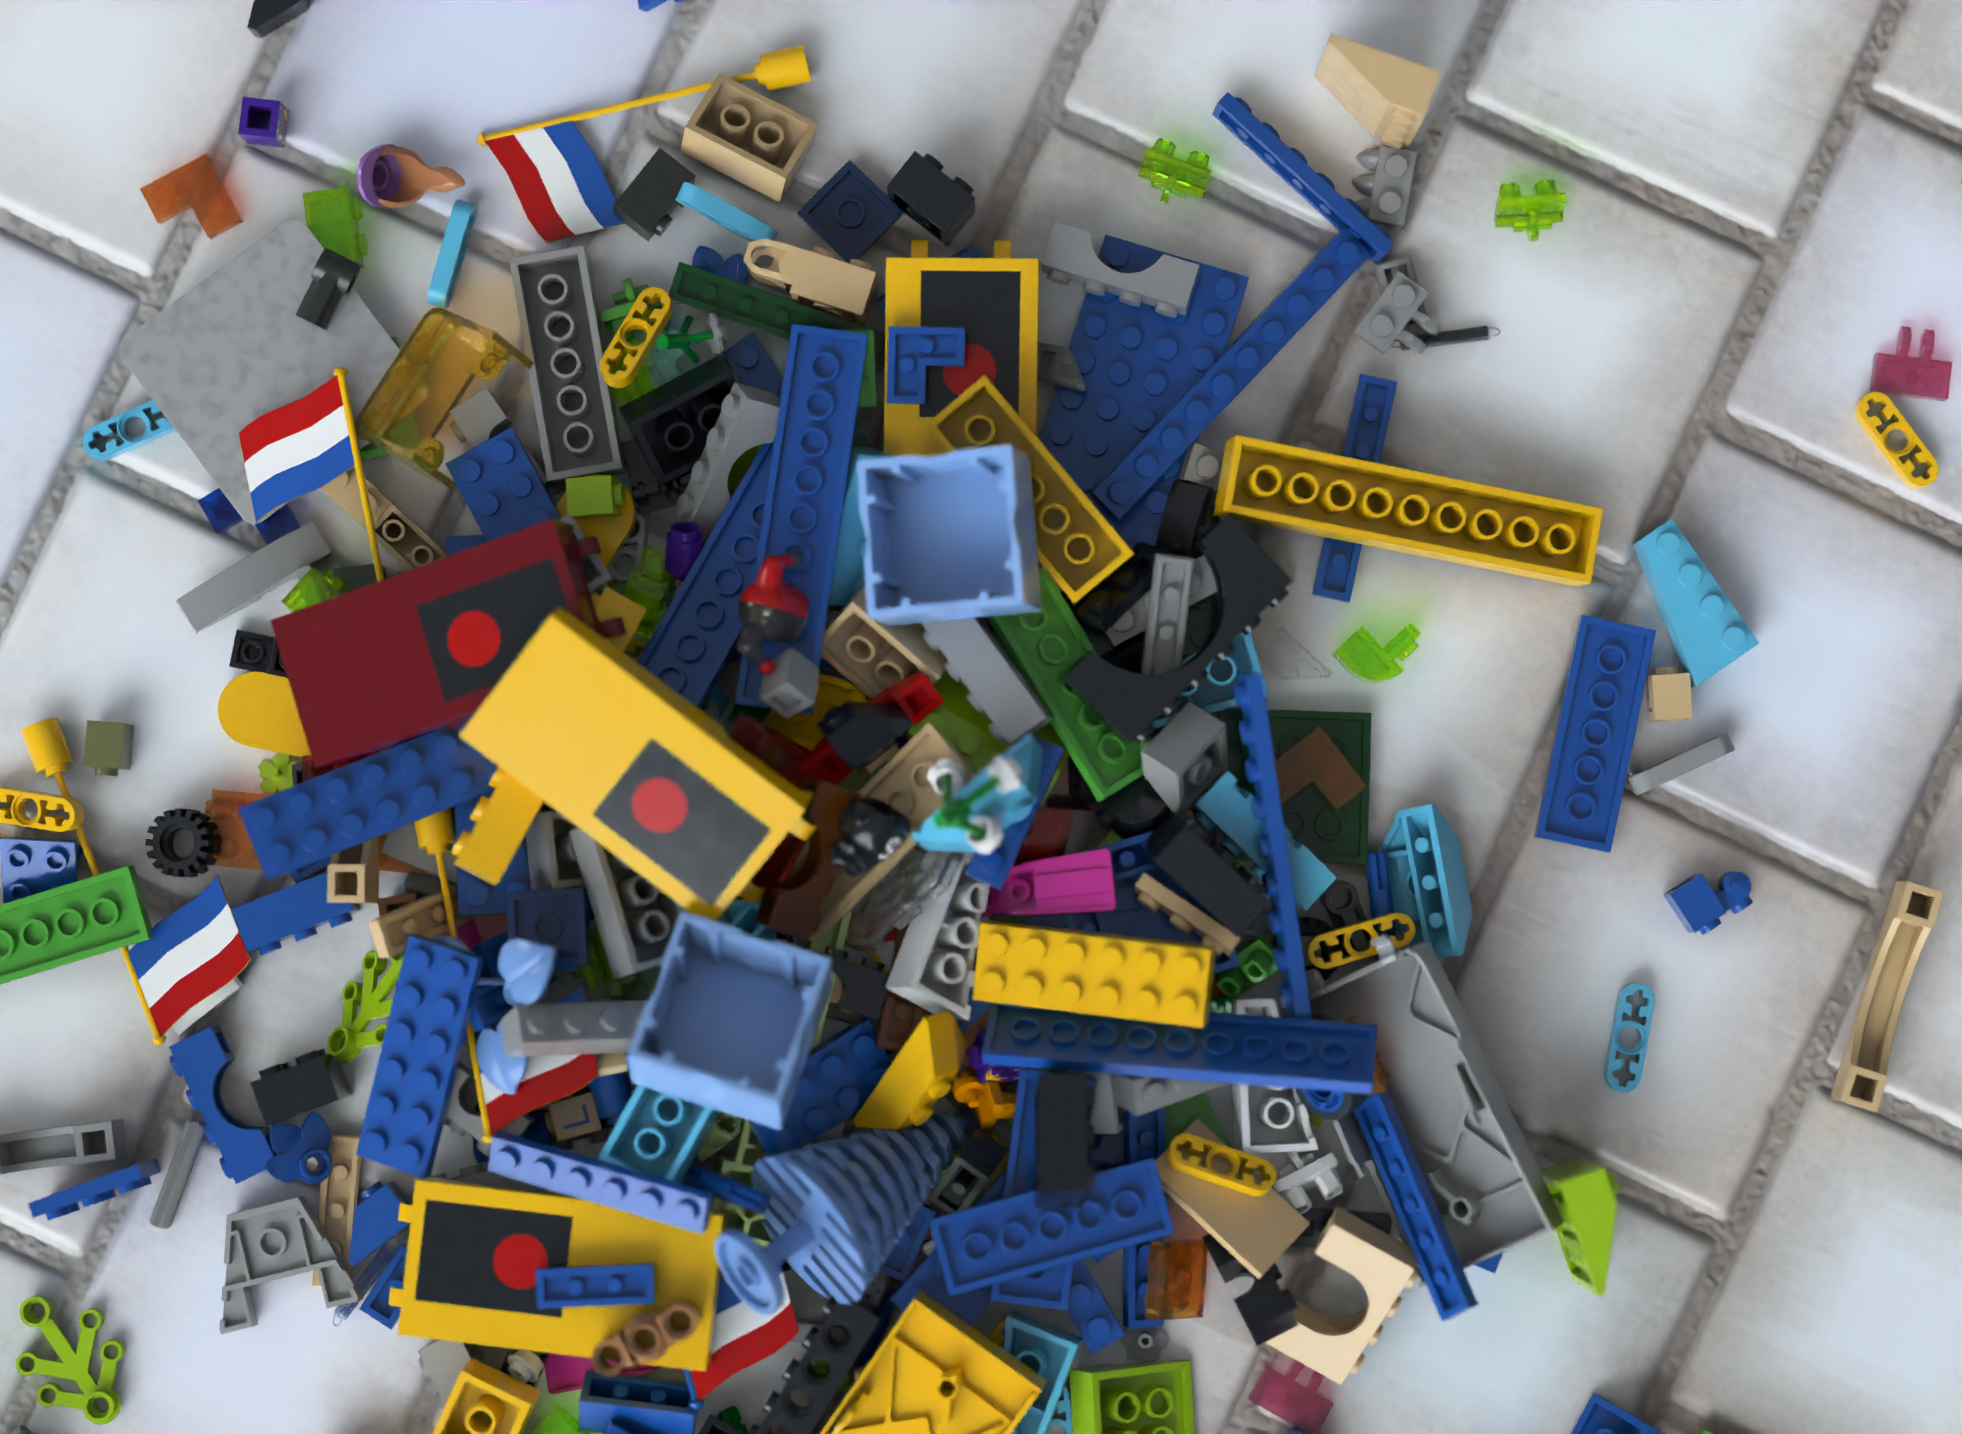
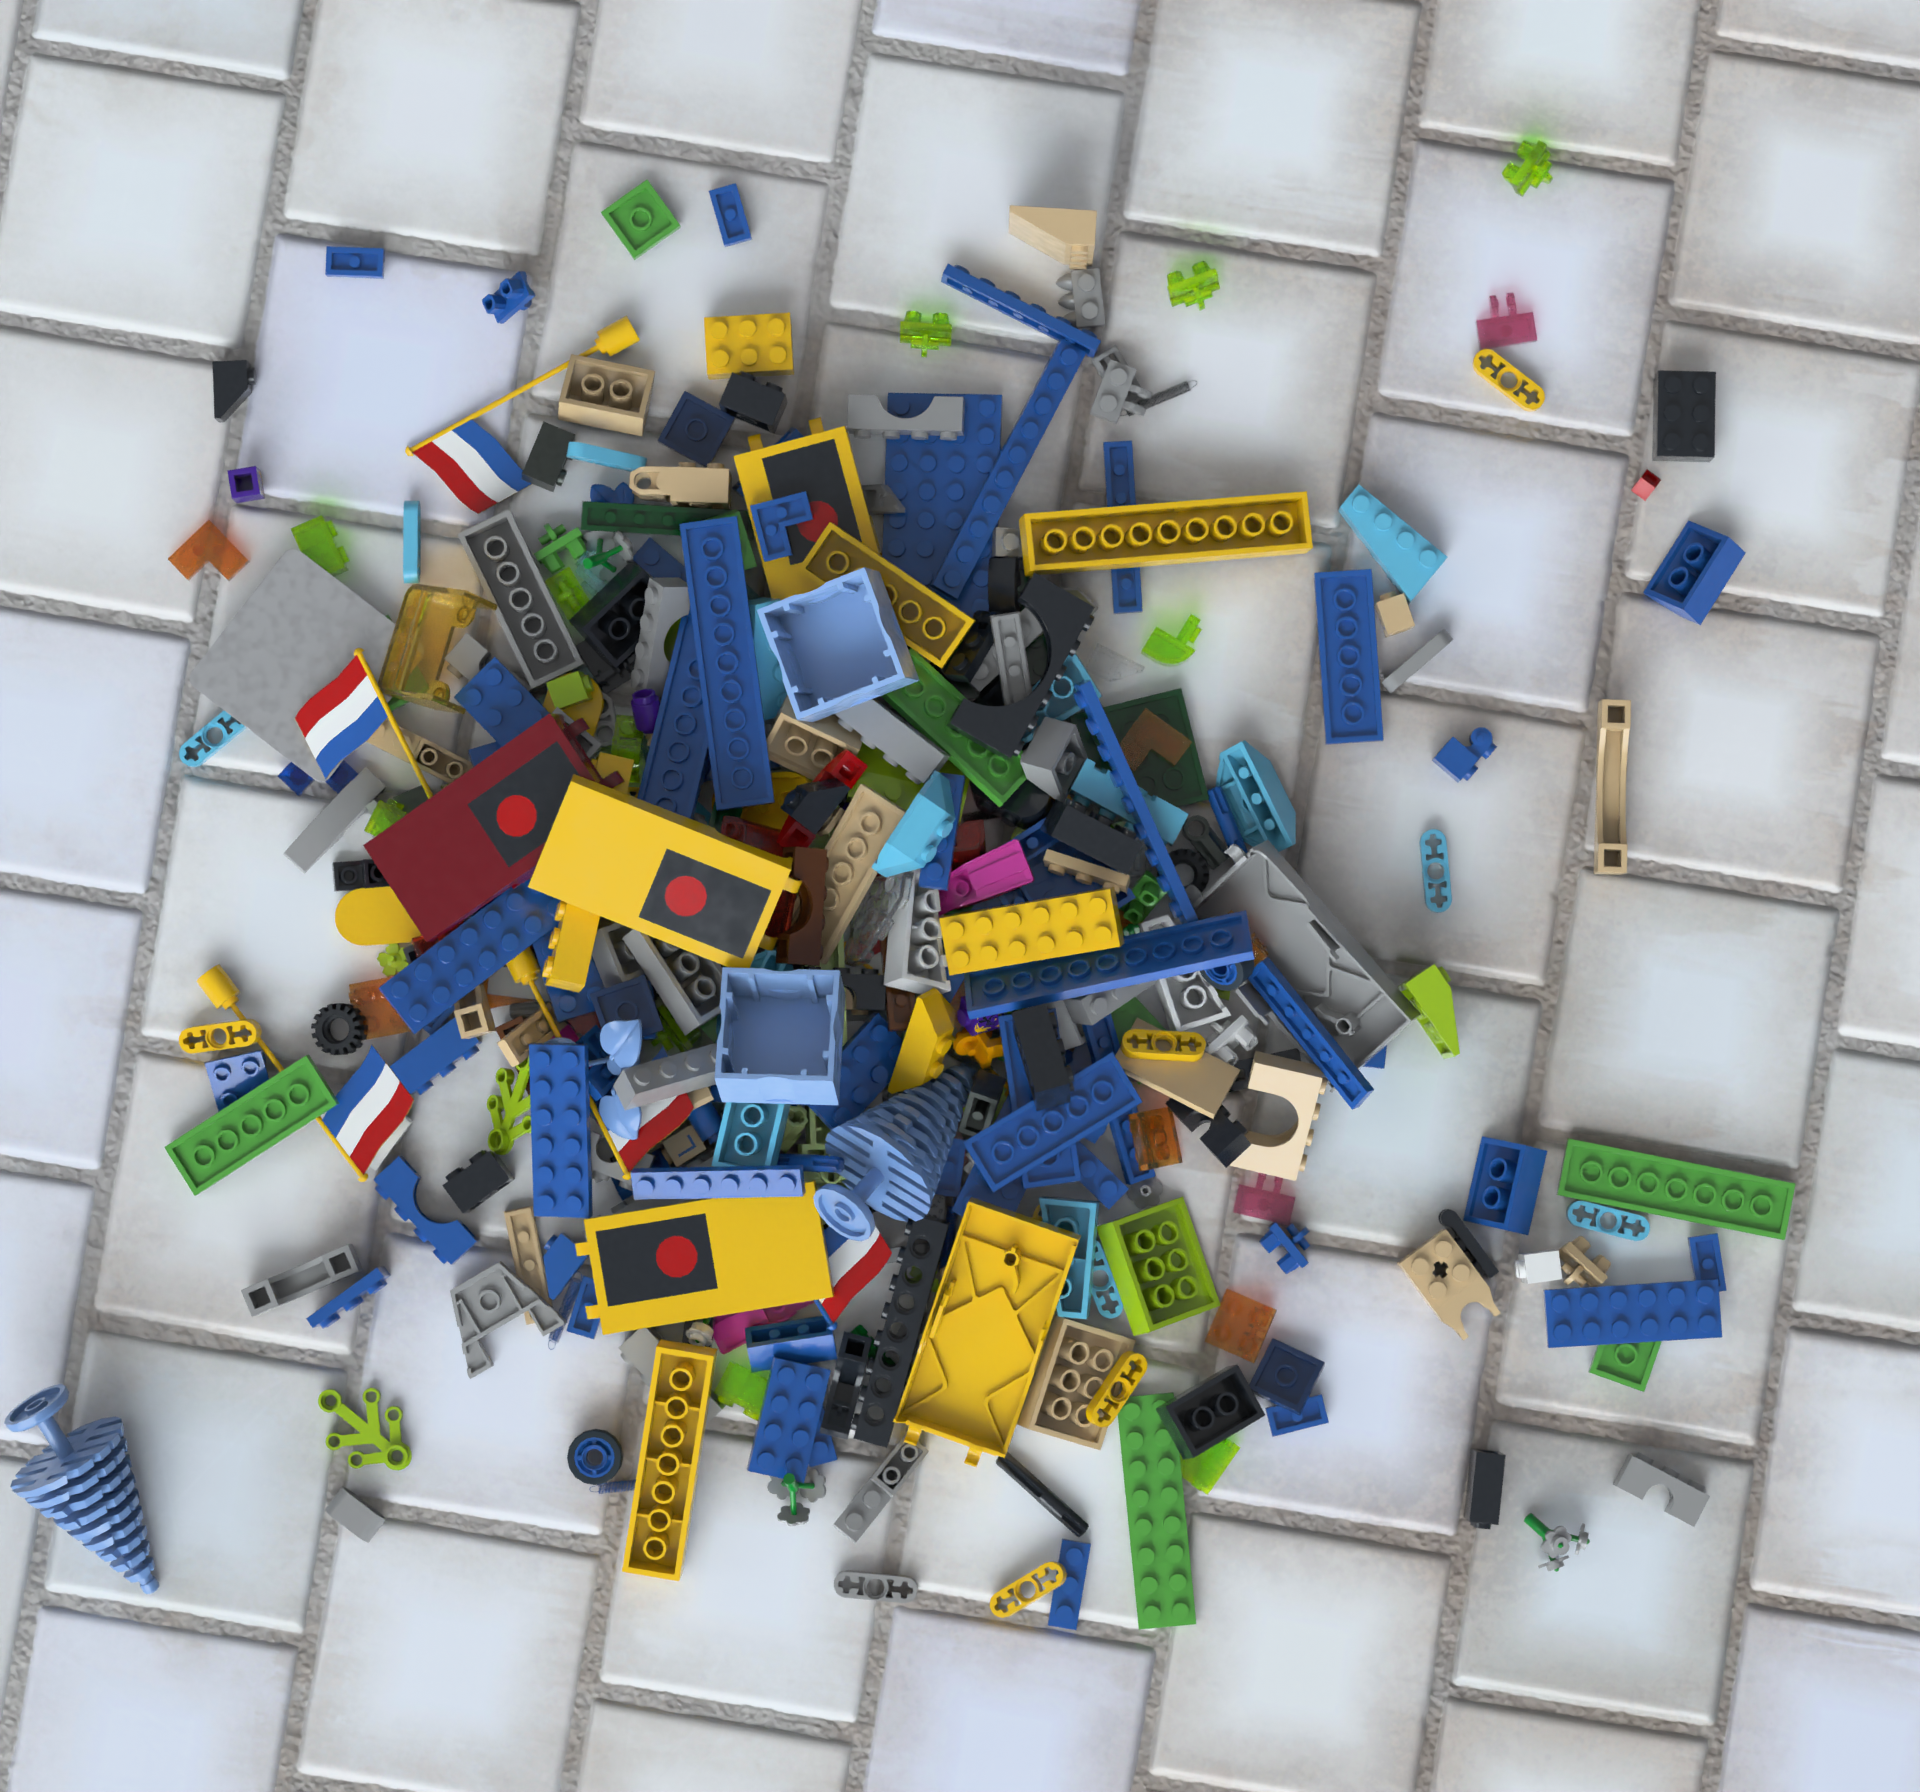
camera: 20 degrees left, 0 degrees up
olive brick [83,720,134,776] -> none
light grey axle [150,1119,205,1229] -> none
blue plate [265,1112,333,1184] -> none
pearl dark grey piece [296,248,361,330] -> none
piece [355,144,465,209] -> none
blue plate [535,1262,656,1309] -> none
medium nougat piece [591,1299,701,1376] -> none
yellow beam [600,287,673,388] -> none
piece [737,550,809,675] -> none
light grey panel [759,648,819,719] -> none
black piece [829,797,911,878] -> none
white plant [928,756,1023,854] -> none
yellow beam [1305,912,1415,969] -> none
none -> yellow brick [704,312,794,380]

